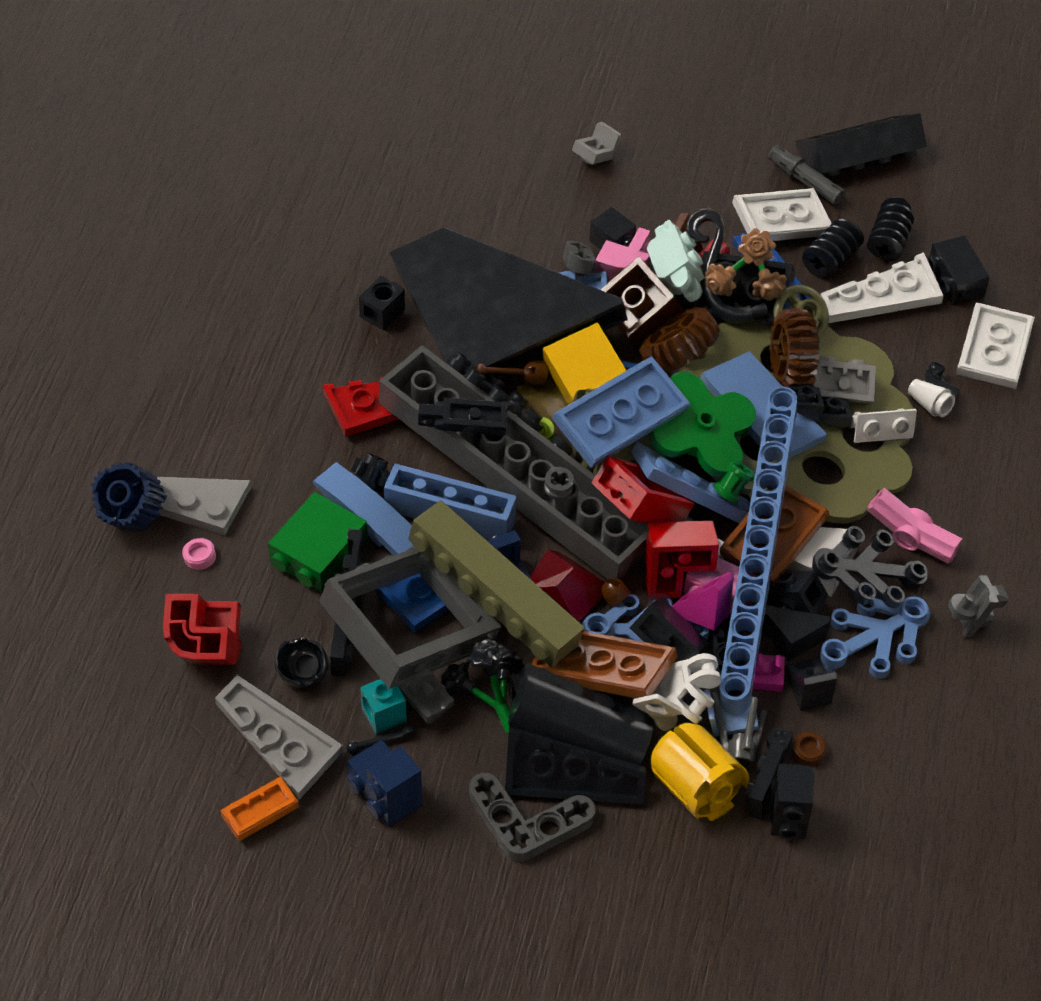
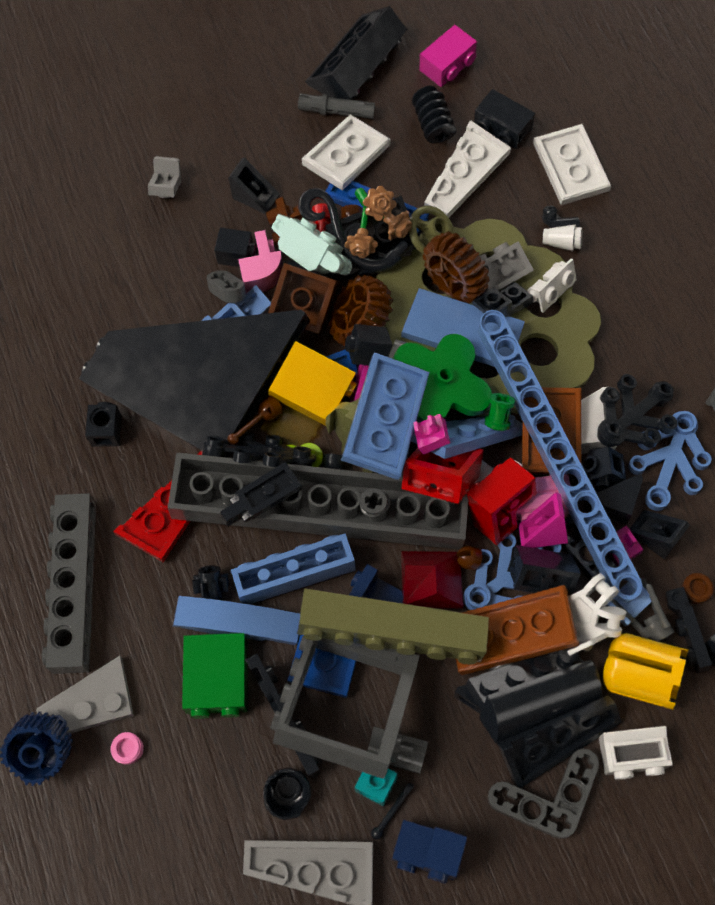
camera: 30 degrees left, 15 degrees up
red brick [163,594,242,665] -> none
black plant [441,639,524,734] -> none
black piece [802,219,864,278] -> none
bright pink piece [867,488,963,564] -> none
none -> dark grey brick [42,493,96,674]
none -> black slope [228,158,280,214]
none -> black brick [345,324,393,366]
none -> dark pink tile [413,414,450,455]
none -> dark pink brick [420,25,477,87]
none -> white window [599,726,672,780]

